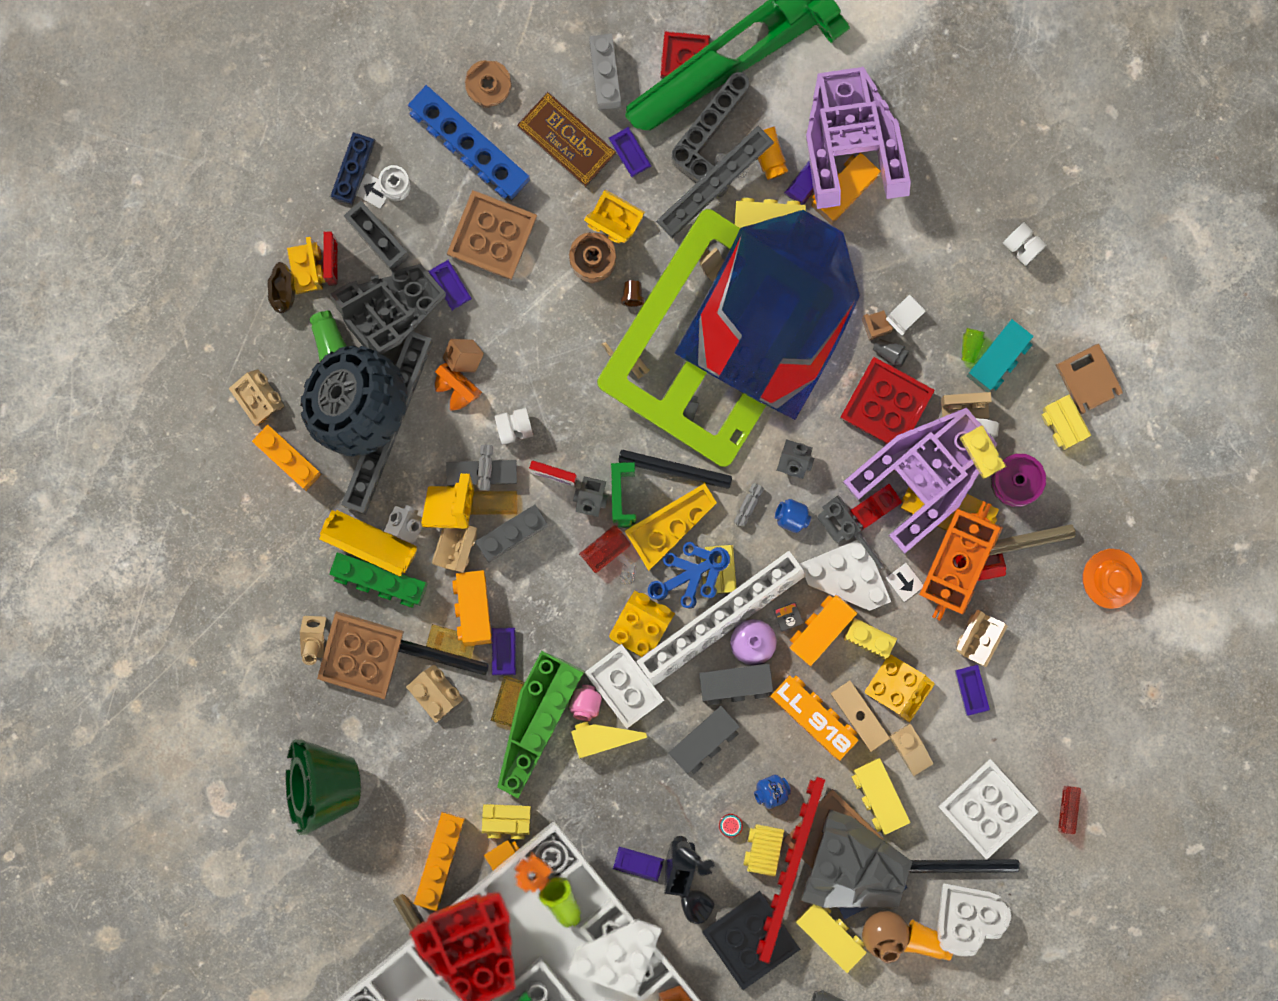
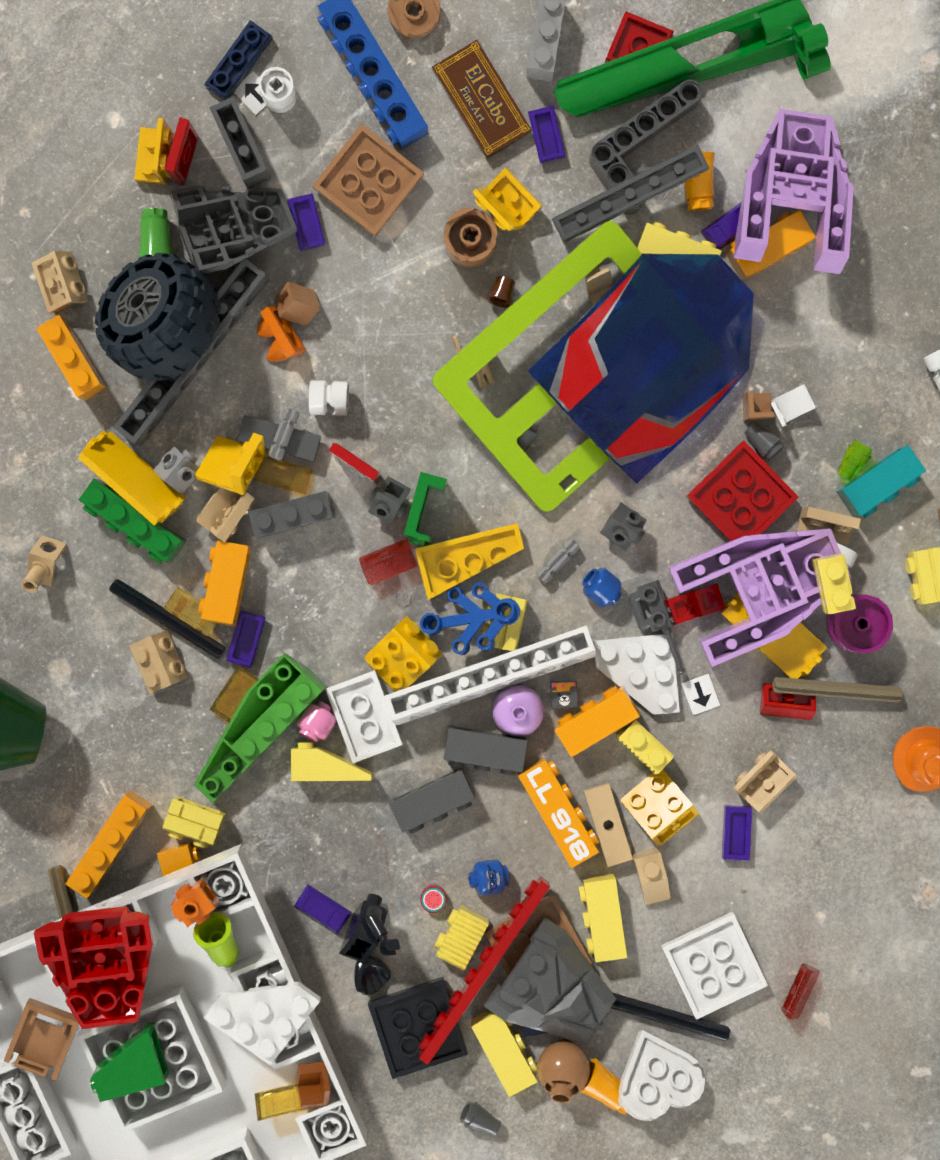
camera: 15 degrees right, 5 degrees up
dark brown arm [268,262,296,313] -> none
medium nougat plate [317,611,404,699] -> none
black axle [618,450,732,489] -> none
orange brick [919,501,1003,621] -> none

